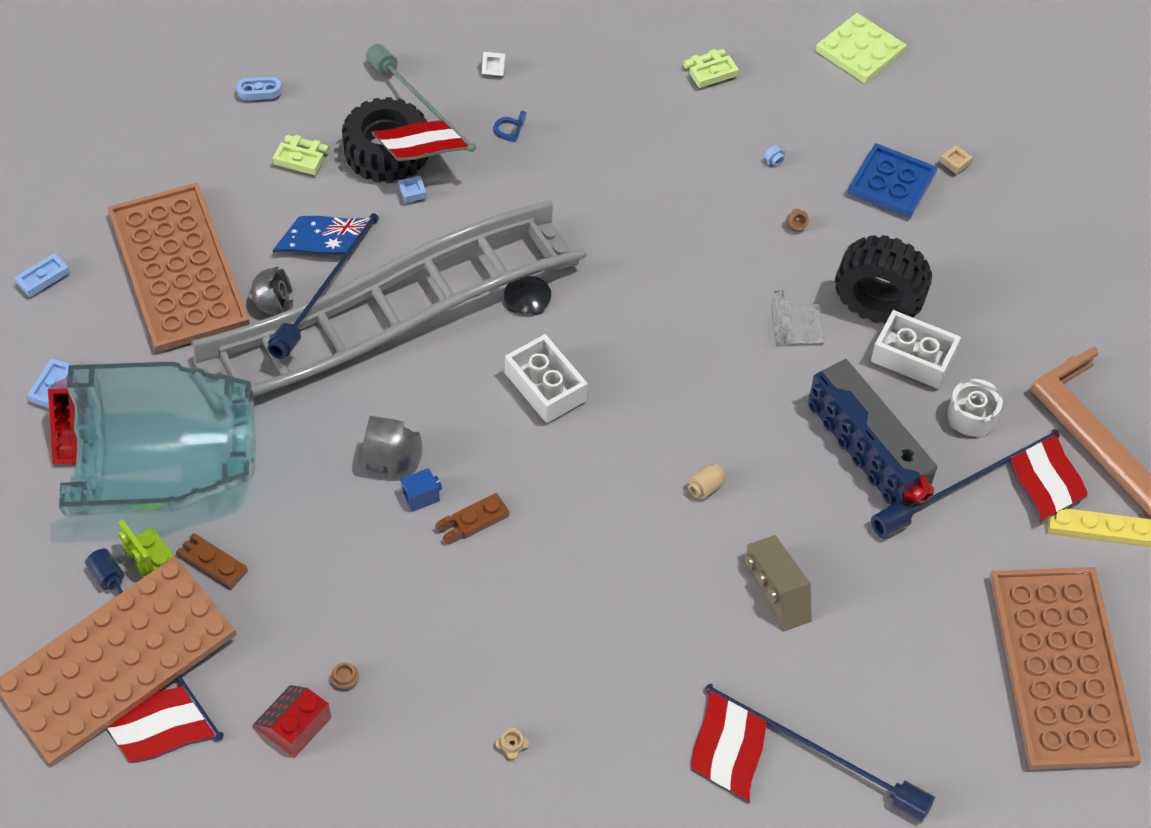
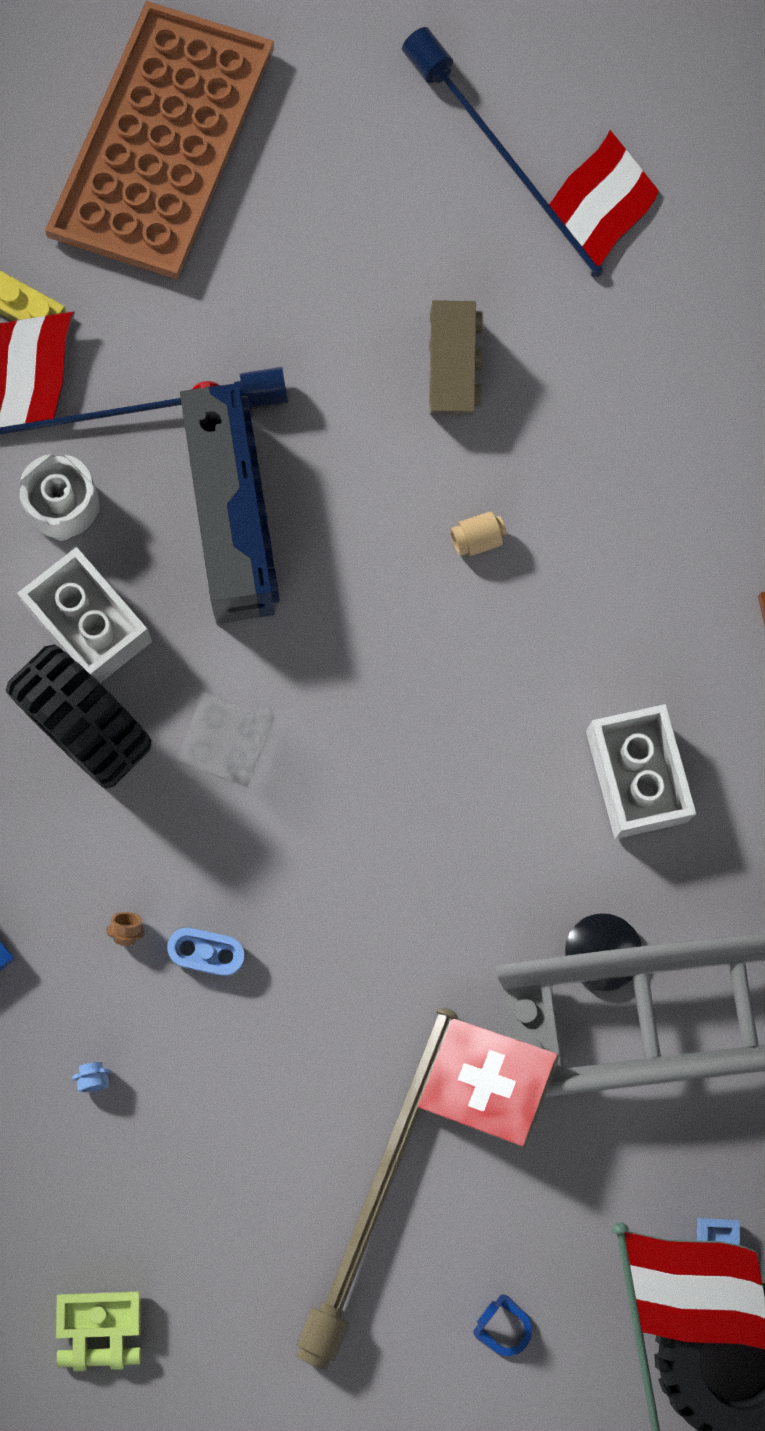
camera: 160 degrees left, 20 degrees up
none -> light blue plate [167,928,245,977]
none -> flag [296,1008,560,1370]

